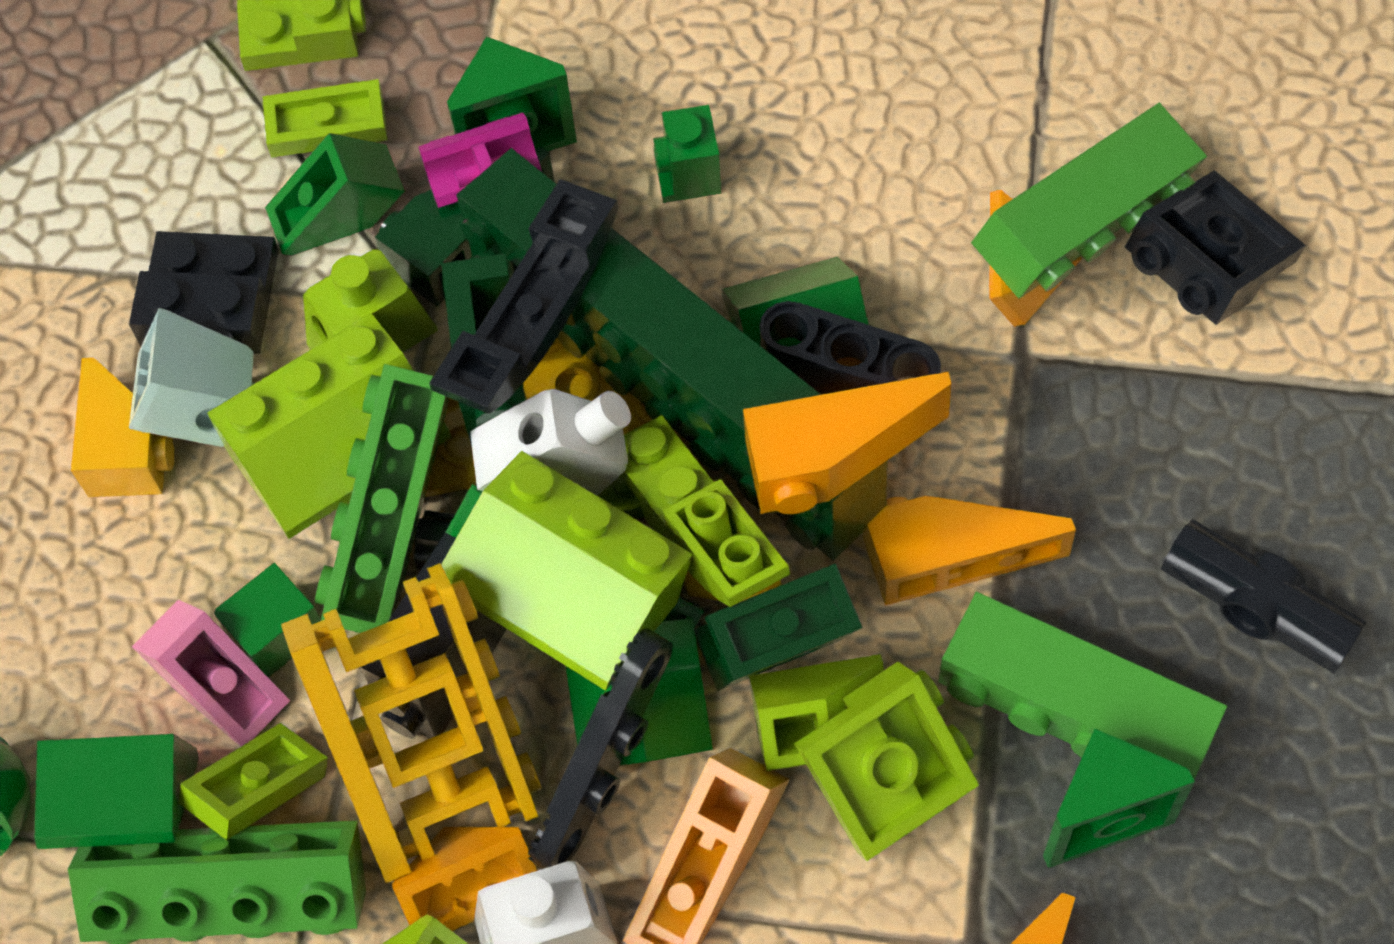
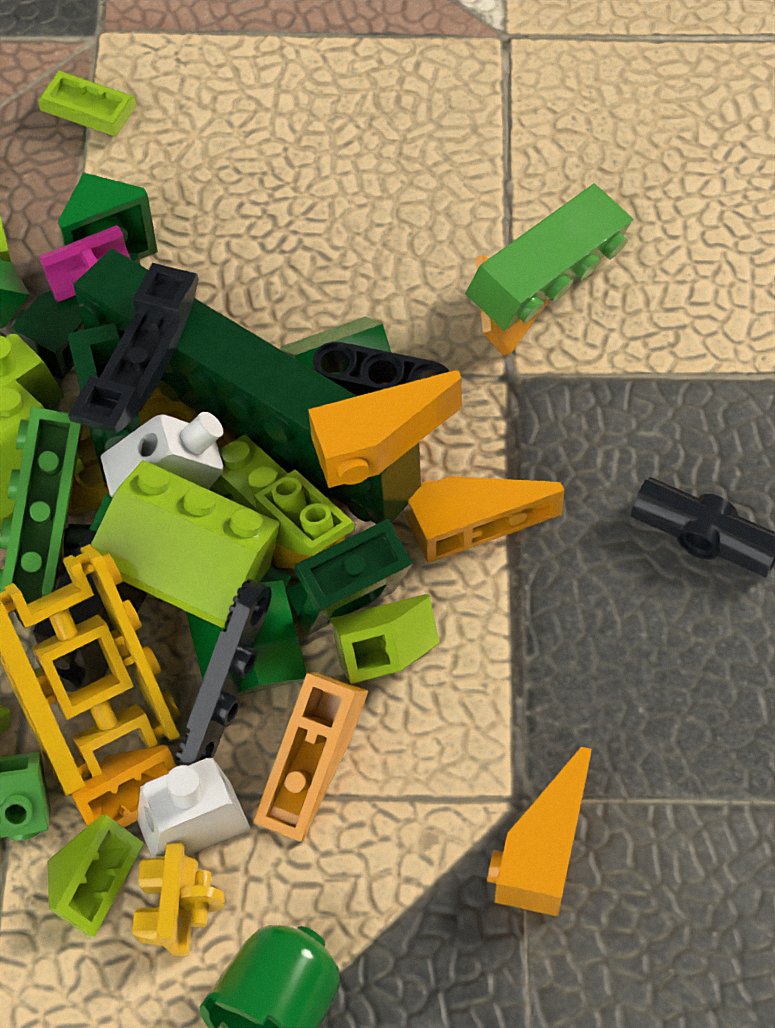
camera: 10 degrees left, 5 degrees down
green brick [653,105,721,203] -> none
lime plate [794,662,979,861] -> none
bright green brick [938,591,1227,779] -> none
green slope [1043,728,1195,868] -> none
black plate [1125,170,1306,325] -> none

